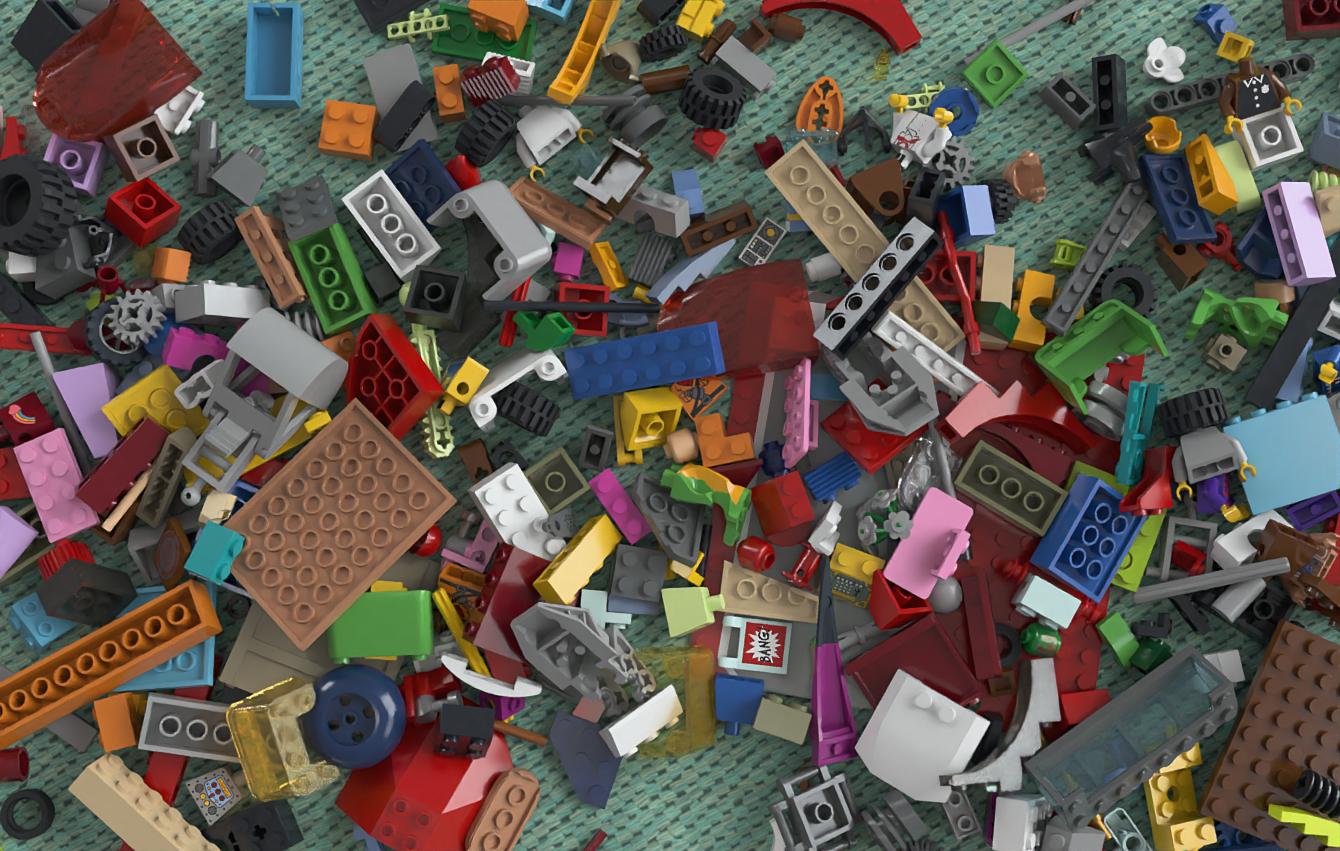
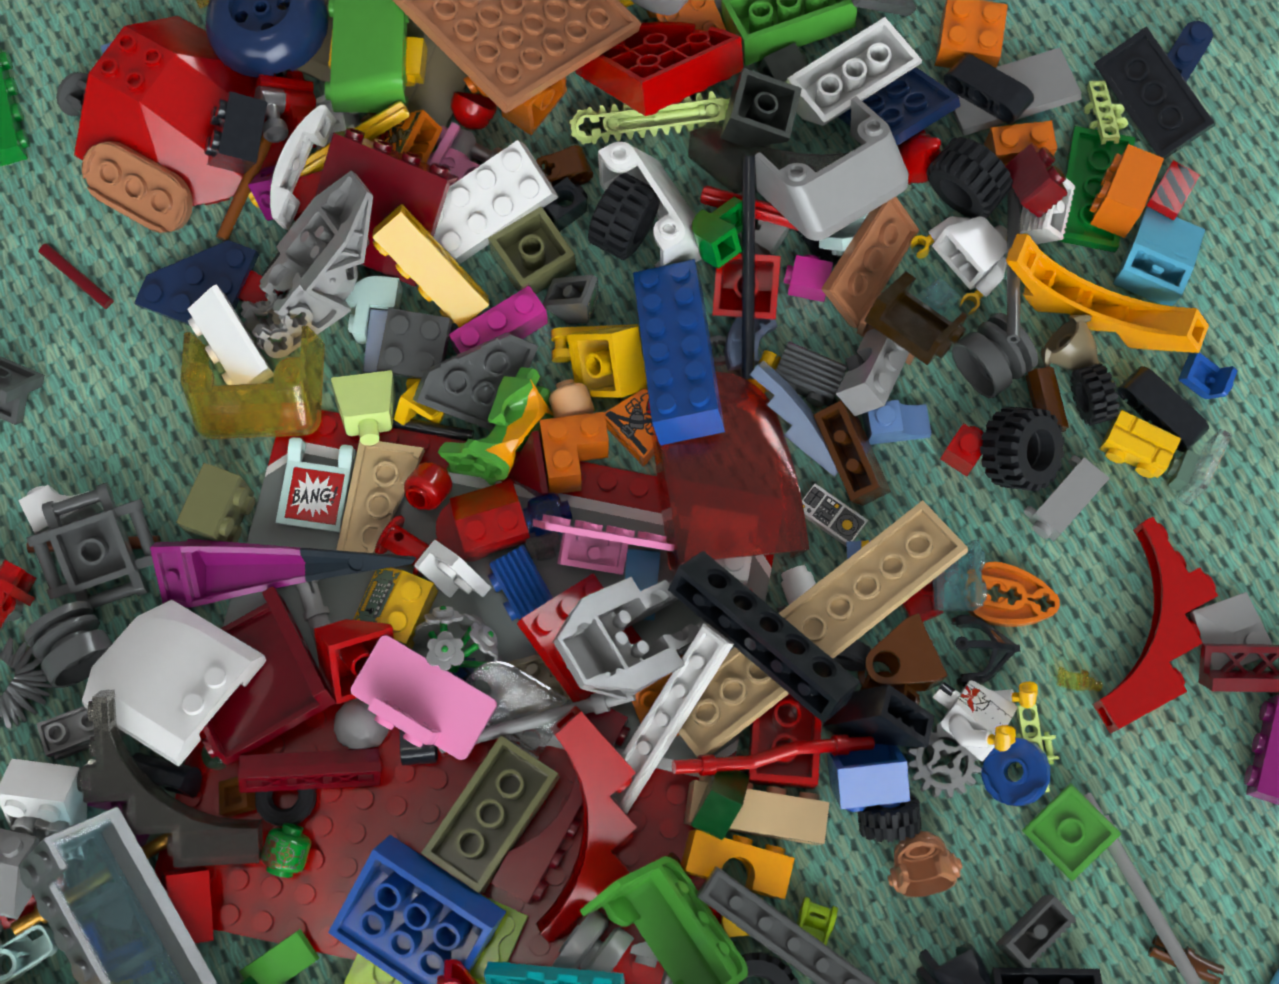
camera: 95 degrees right, 10 degrees down
yellow torso [436,356,489,416] -> none
dark grey piece [542,507,578,539] -> none
light orange plate [588,241,630,292] -> none
reddish brown axle [696,19,737,65] -> none
blue torso [715,672,764,736] -> none
reddish brown panel [737,18,772,56] -> none
dark red tile [753,135,785,170] -> none
reddish brown brick [768,13,806,44] -> none
light aqua brick [1002,557,1101,631] -> none

